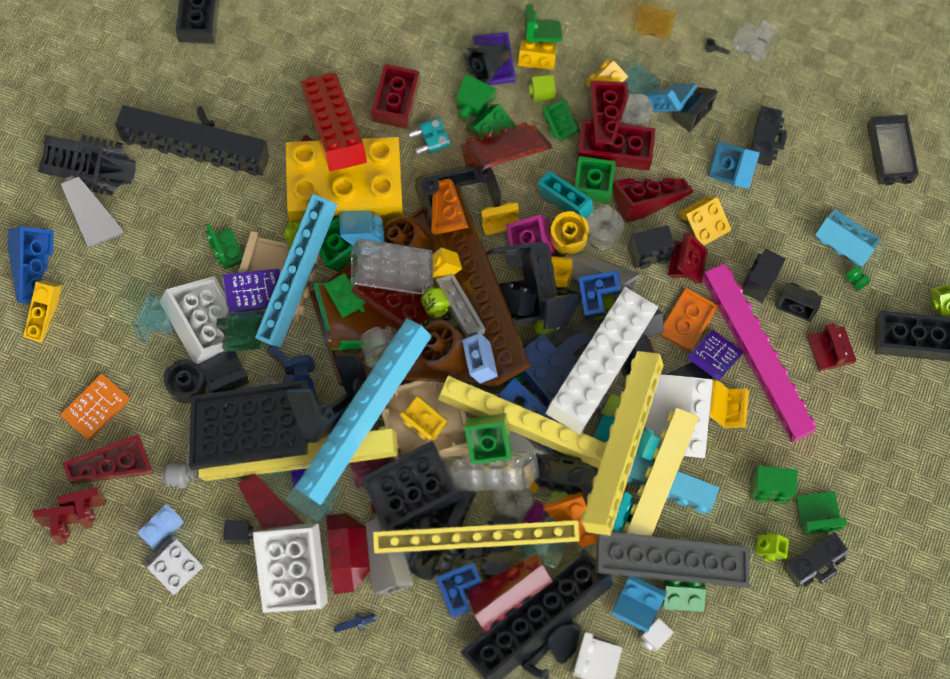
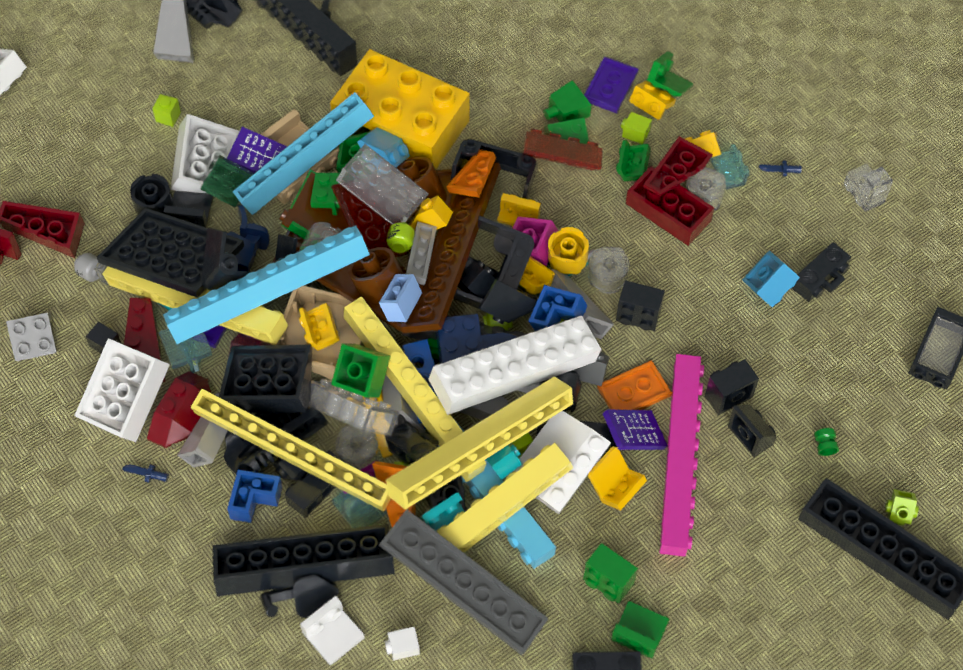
camera: 35 degrees right, 10 degrees down
blue wedge [8,226,54,304] -> none
yellow slope [23,280,62,342] -> none
orange tile [60,373,131,441] -> none
clear light blue bracket [133,293,173,342] -> none
light blue brick [137,504,184,551] -> none
green bracket [205,223,243,270] -> none
red brick [300,73,367,172] -> none
dark red brick [371,64,420,129] -> none
teal piece [408,117,451,154] -> none
black cone [464,43,511,83] -> none
dark red wedge [467,553,553,632] -> none
teal brick [537,171,594,219] -> none
green brick [574,156,616,204] -> none
dark azure bracket [611,576,667,632] -> none
dark red wedge [613,178,694,223] -> none
clear yellow brick [635,5,676,39] -> none
dark azure bracket [643,83,697,112] -> none
bracket [663,580,706,612] -> none
dark red bracket [668,233,708,284] -> none
black slope [673,87,718,133] -> none
yellow bracket [677,196,731,245] -> none
black hand [705,38,730,55] -> none
lime brick [756,532,789,562] -> none
dark red bracket [807,323,857,372] -> none
medium azure slope [815,209,882,267] -> none
none -> lime brick [152,94,181,127]
none -> dark blue piece [759,160,802,177]

